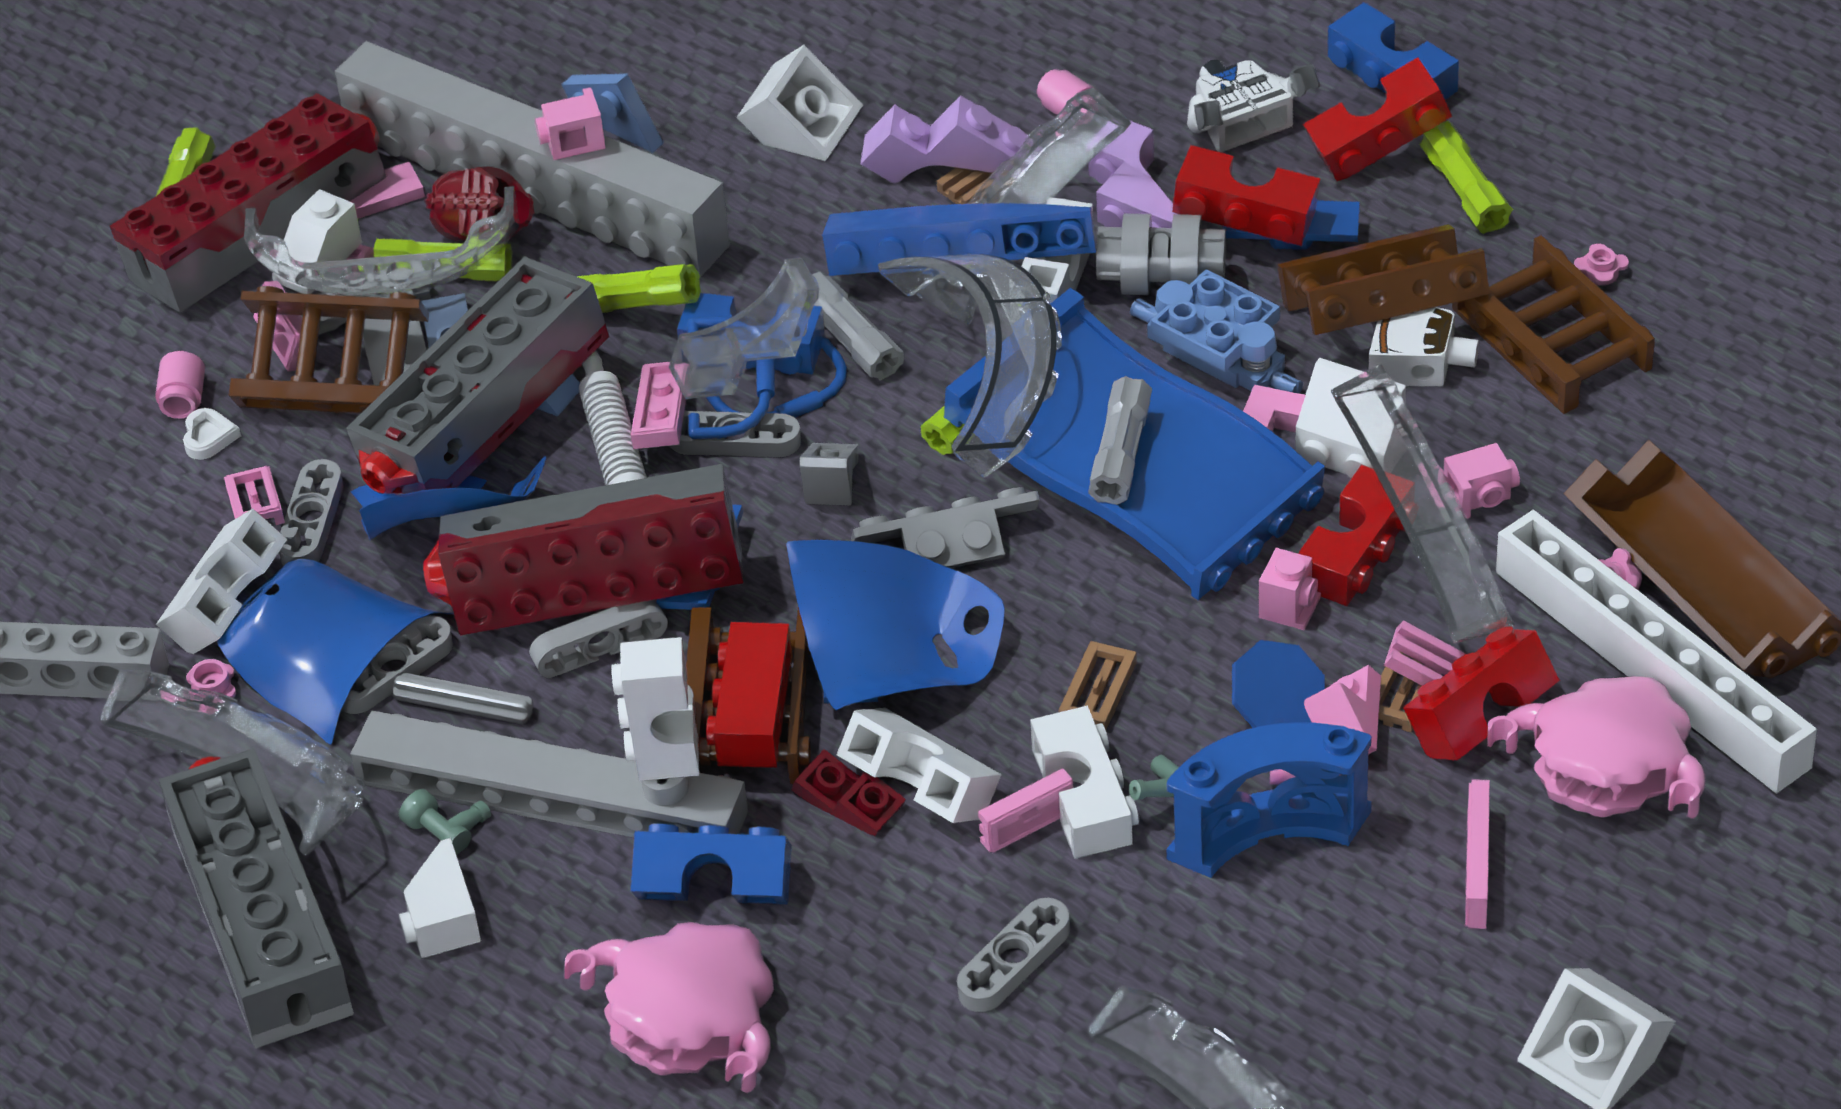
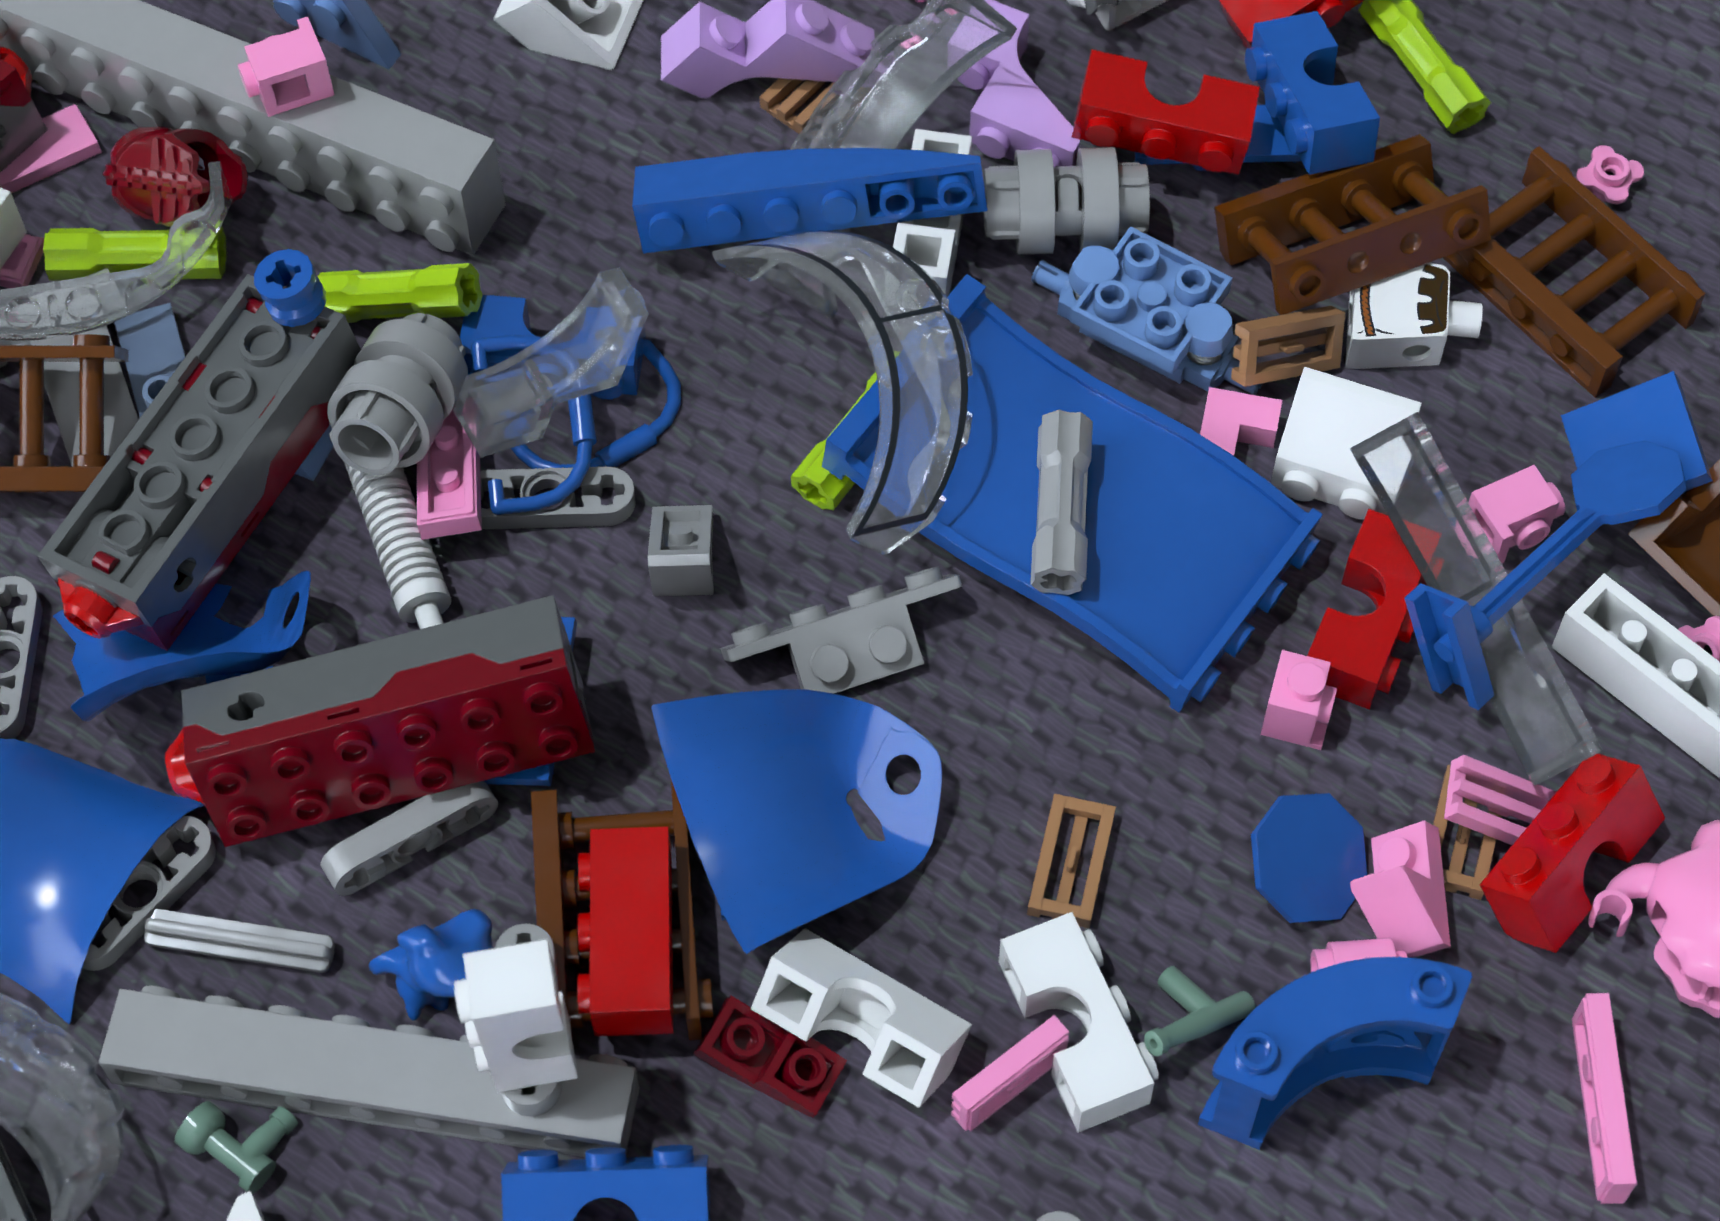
camera: 10 degrees left, 15 degrees up
light grey axle [797,271,904,380] -> none
none -> blue wheel [254,249,326,327]
none -> light grey piece [327,313,468,475]
none -> blue animal [369,909,493,1021]
none -> medium nougat tile [1231,305,1345,387]
none -> blue arch [1245,11,1380,175]
none -> blue piece [1404,440,1687,710]
none -> blue tile [1561,371,1713,491]

